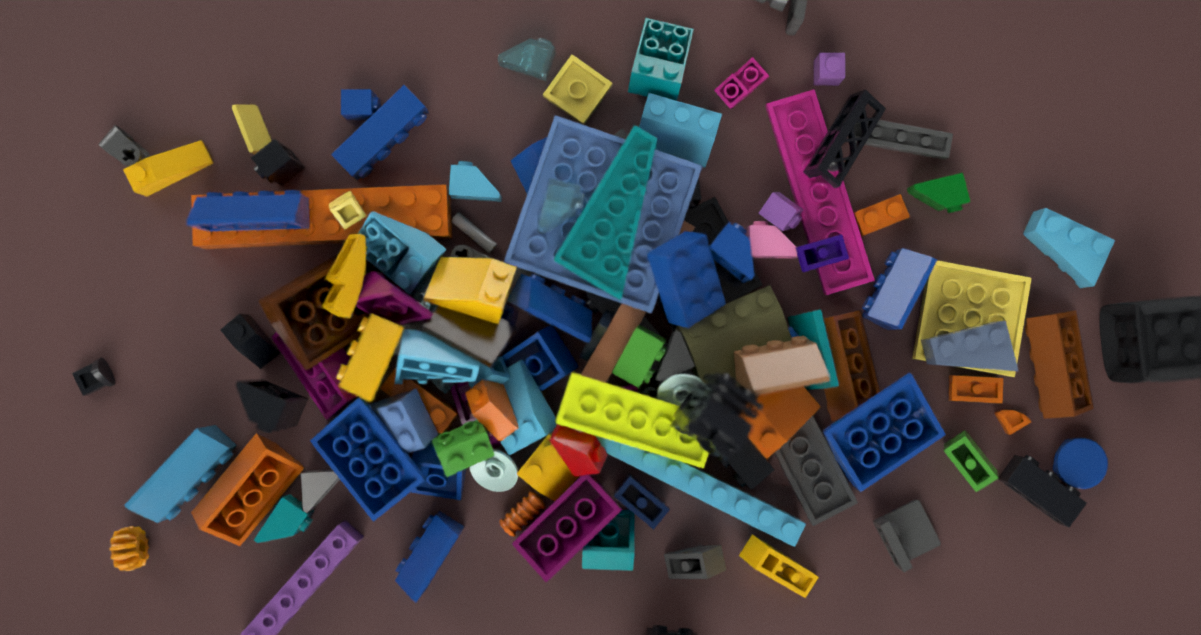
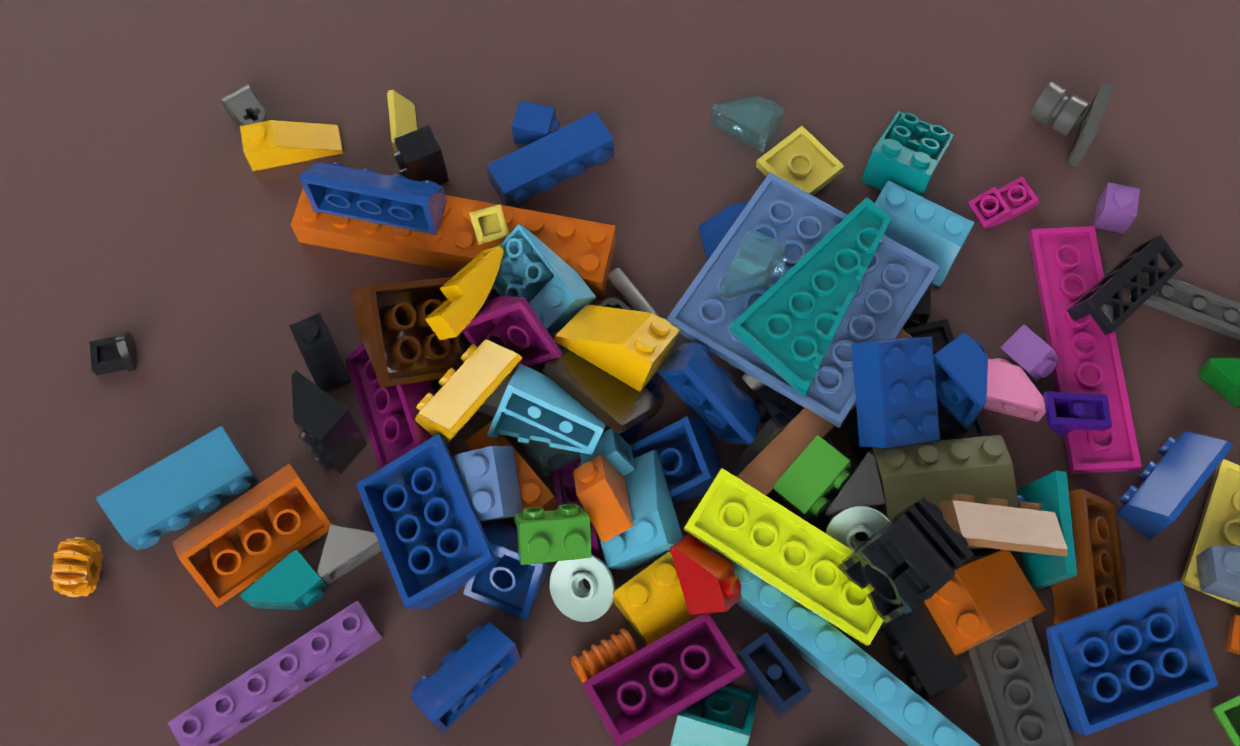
camera: 15 degrees right, 20 degrees down
medium azure slope [449,161,502,202] -> none
orange plate [854,194,910,237] -> none

